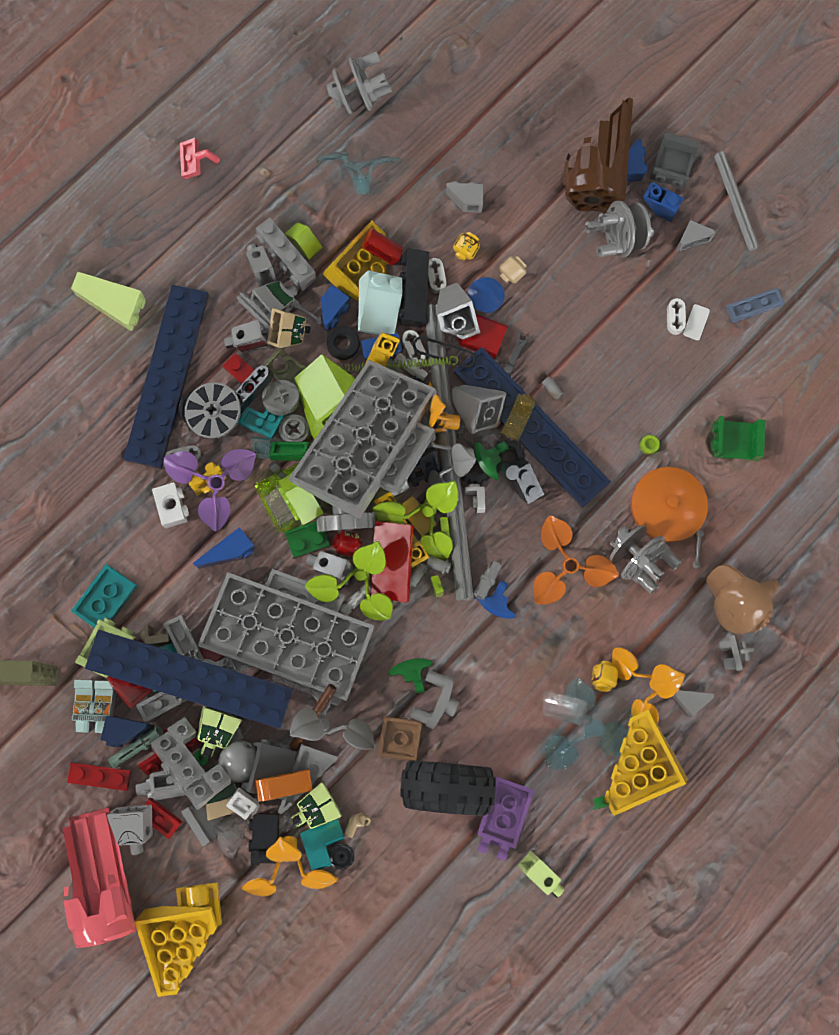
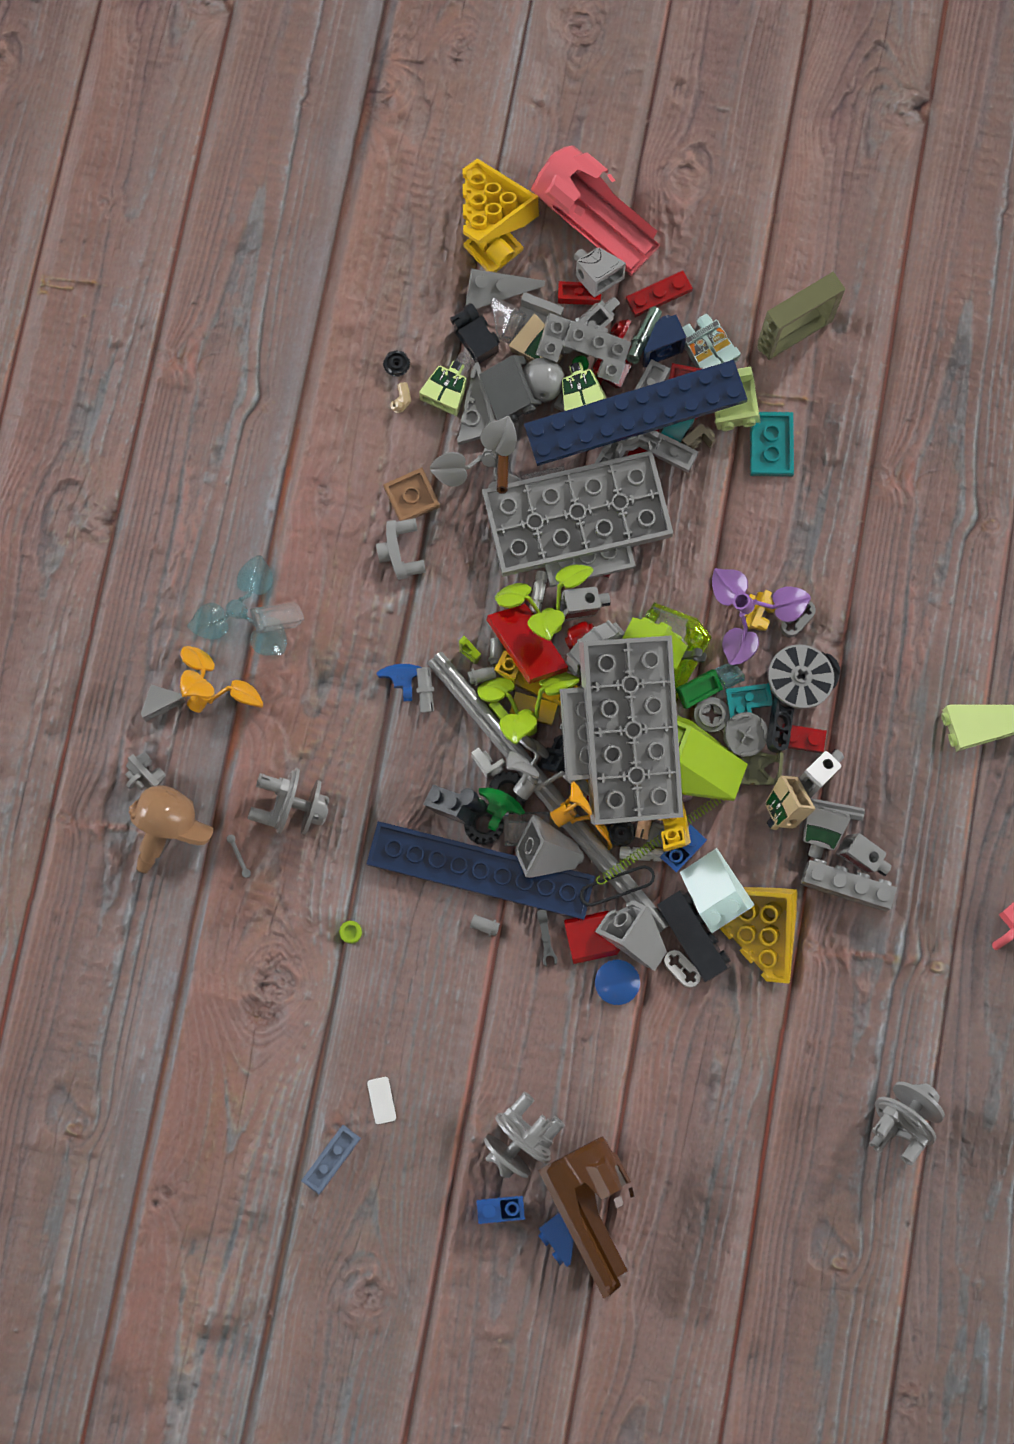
camera: 150 degrees right, 0 degrees up
dark blue plate [123,285,209,469] -> none
white brick [152,482,189,528] -> none
blue slope [193,527,256,569] -> none
white bracket [226,788,260,820] -> none
light orange plant [241,836,338,896] -> none
orange beam [255,769,313,801] -> none
lime slope [284,222,322,260] -> none
green plate [285,521,330,559] -> none
light grey hinge [293,300,323,325] -> none
teal tile [300,818,345,871] -> none
clear light blue plant [317,152,401,194] -> none
blue slope [320,285,351,332] -> none
black tyre [326,326,360,360] -> none
red brick [361,228,403,266] -> none
green piece [388,659,432,693] -> none
black tyre [400,760,496,816] -> none
white beam [402,330,426,365] -> none
light grey slope [446,181,483,213] -> none
yellow head [453,232,480,261] -> none
medium lavender tile [477,776,534,861] -> none
tan head [499,256,527,284] -> none
clear yellow bracket [502,394,536,441] -> none
yellowish green torso [517,850,564,898] -> none
orange plant [533,515,619,605] -> none
yellow head [591,661,618,692] -> none
green piece [593,796,609,810] -> none
yellow slope [605,709,688,816] -> none
orange dish [631,467,708,543] -> none
dark grey panel [650,132,700,189] -> none
white beam [667,298,686,335] -> none
light grey slope [676,220,716,252] -> none
green panel [711,416,765,461] -> none
light grey axle [715,151,759,251] -> none
none -> light grey wing [465,269,545,309]

